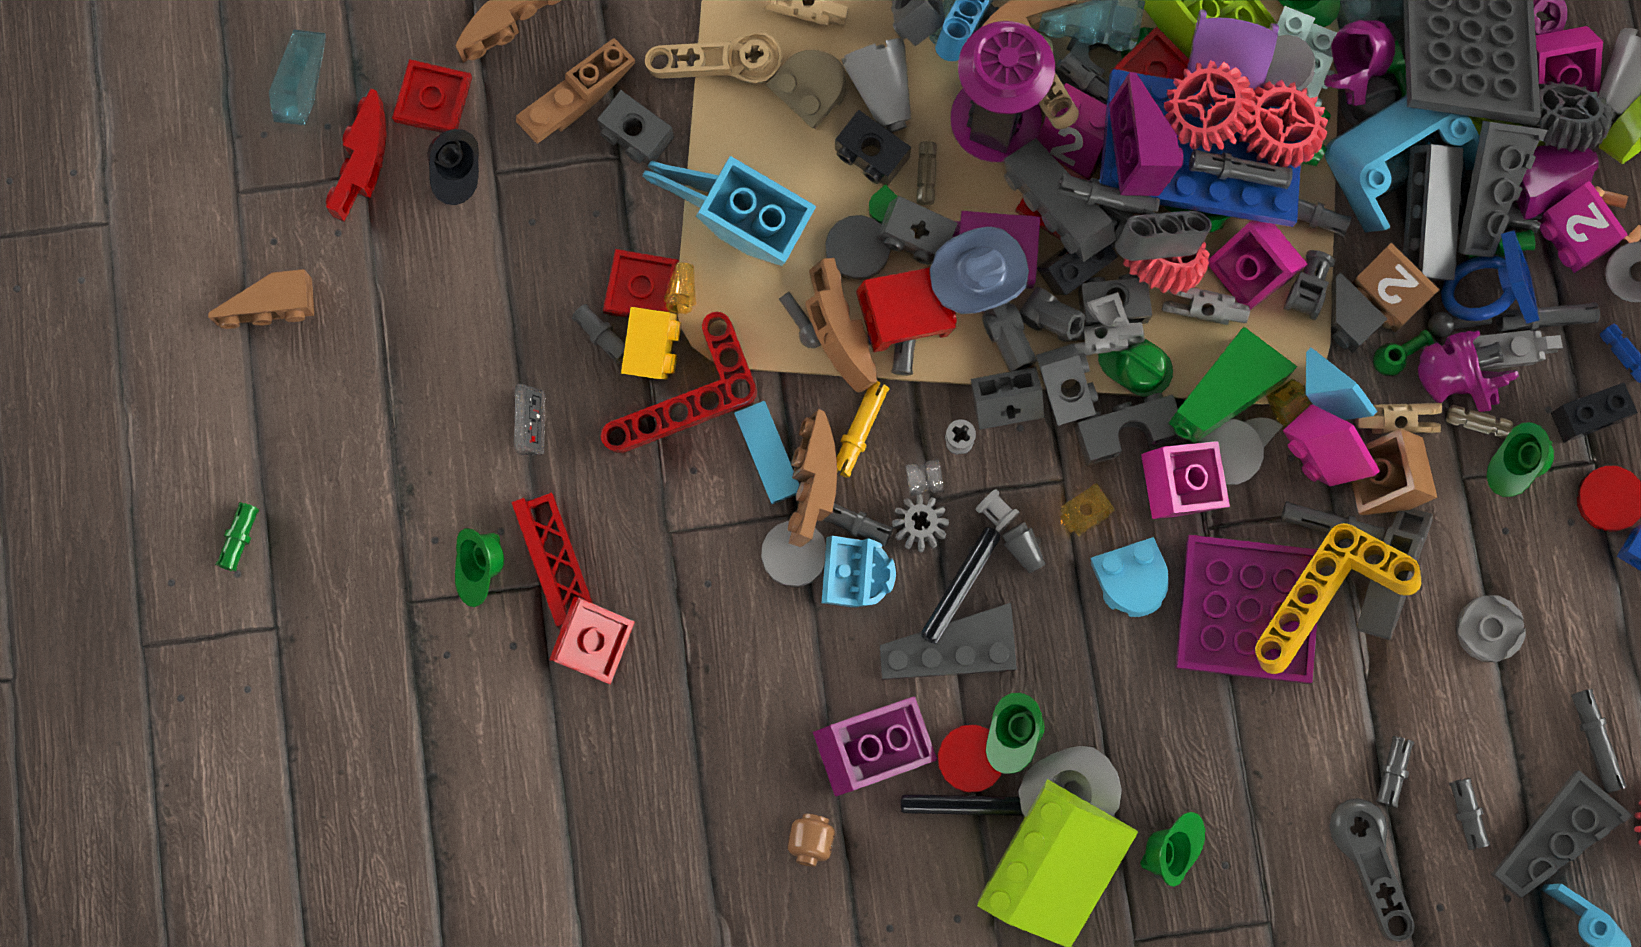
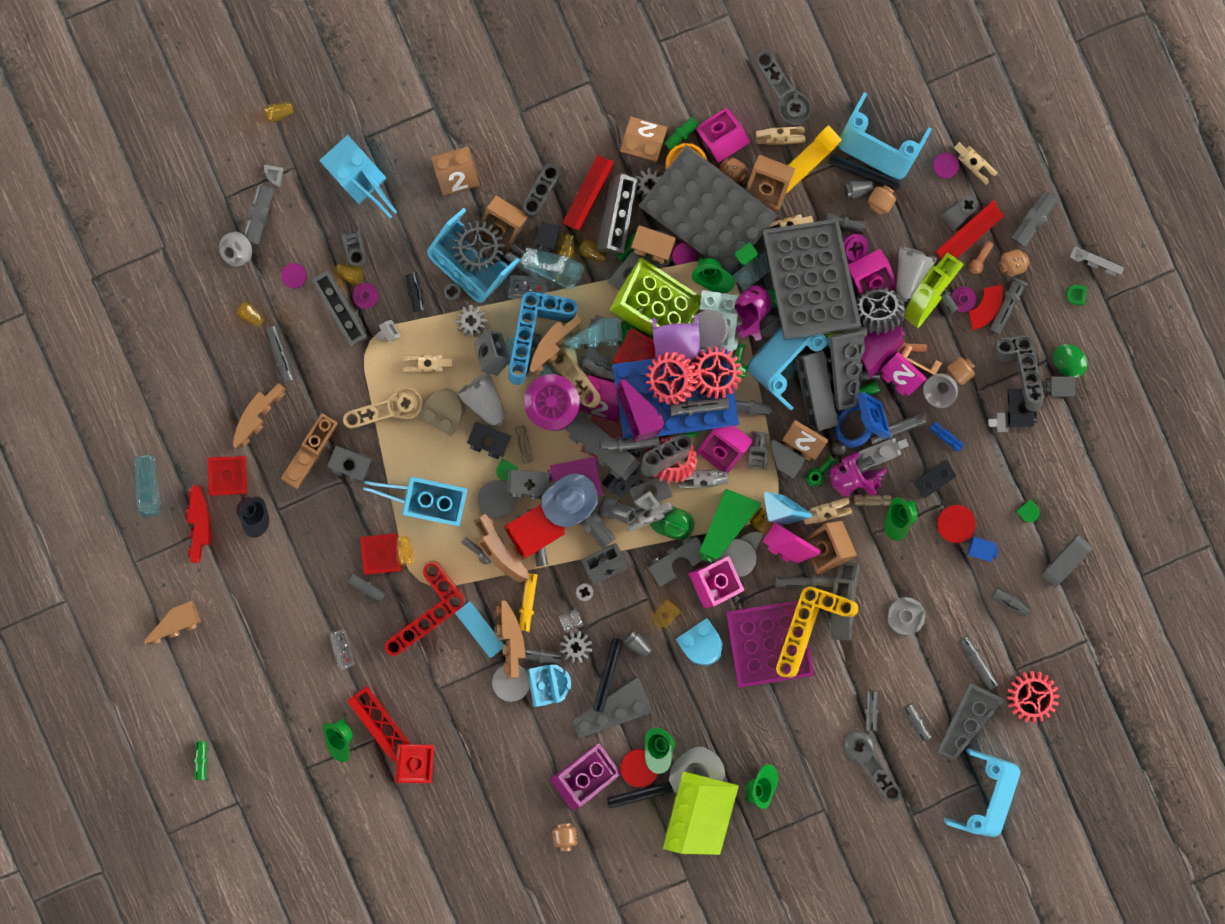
camera: 15 degrees left, 10 degrees up
yellow brick [621,307,682,380] -> none
light grey bush [976,489,1020,533] -> none
dark grey brick [1036,343,1099,426] -> none

